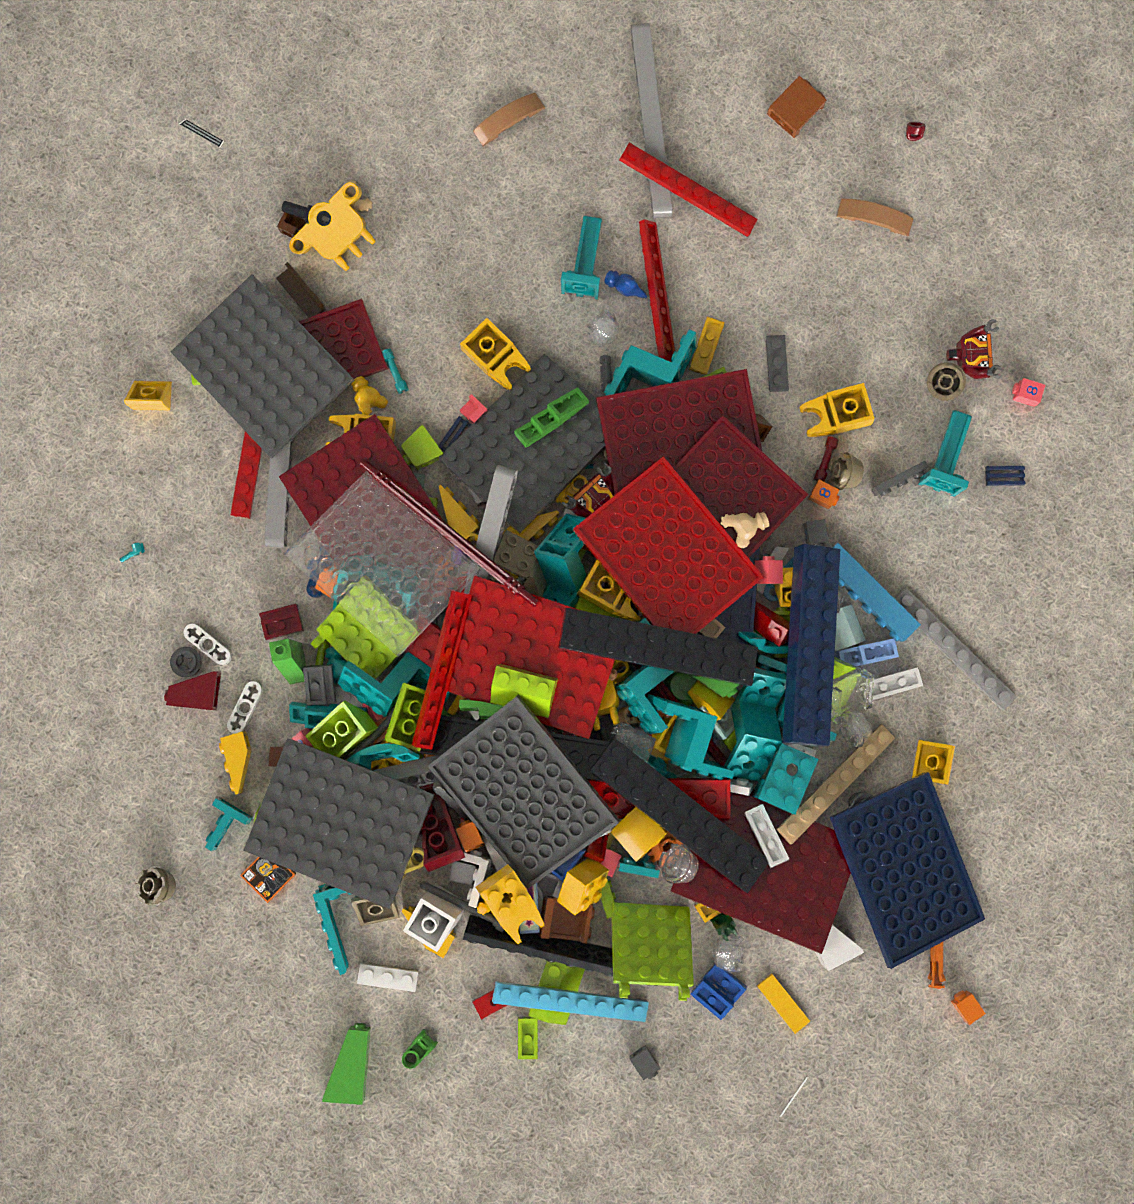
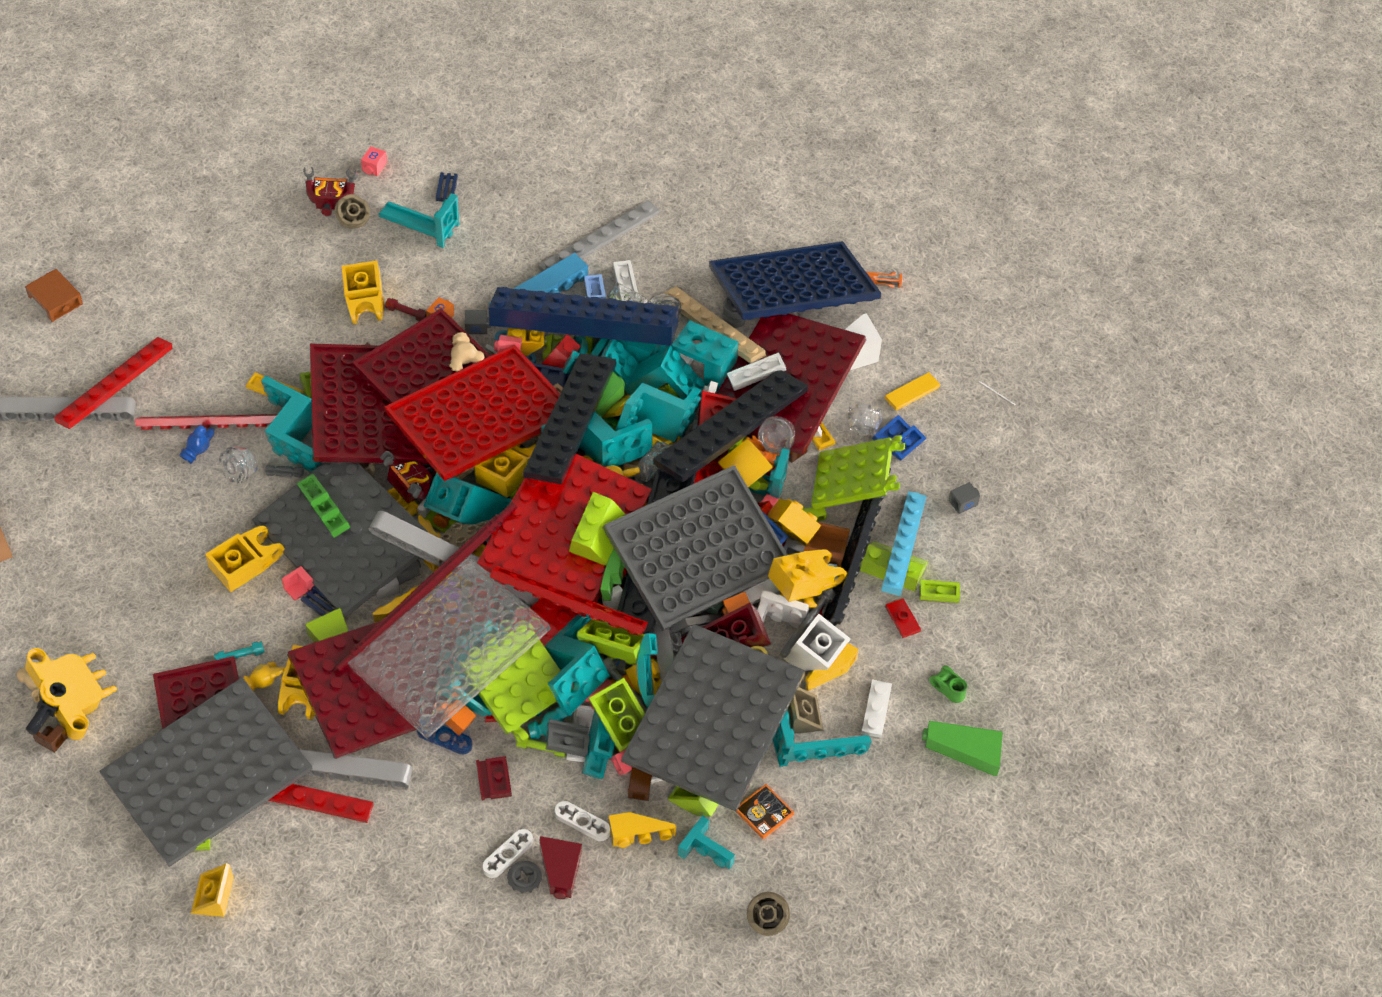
camera: 90 degrees left, 30 degrees down
teal hand [119,542,145,562] -> none
bright green slope [269,638,306,685] -> none
dark brown panel [276,262,326,318] -> none
light grey panel [449,860,476,885] -> none
teal bracket [561,216,602,300] -> none
dark green plate [710,913,738,941] -> none
dark grey plate [766,335,789,392] -> none
dark tan cone [828,452,864,490] -> none
medium nougat slope [837,199,913,236] -> none
dark grey plate [871,461,929,497] -> none
dark red tile [906,122,926,141] -> none
yellow slope [912,740,955,785] -> none
orange brick [951,990,986,1025] -> none

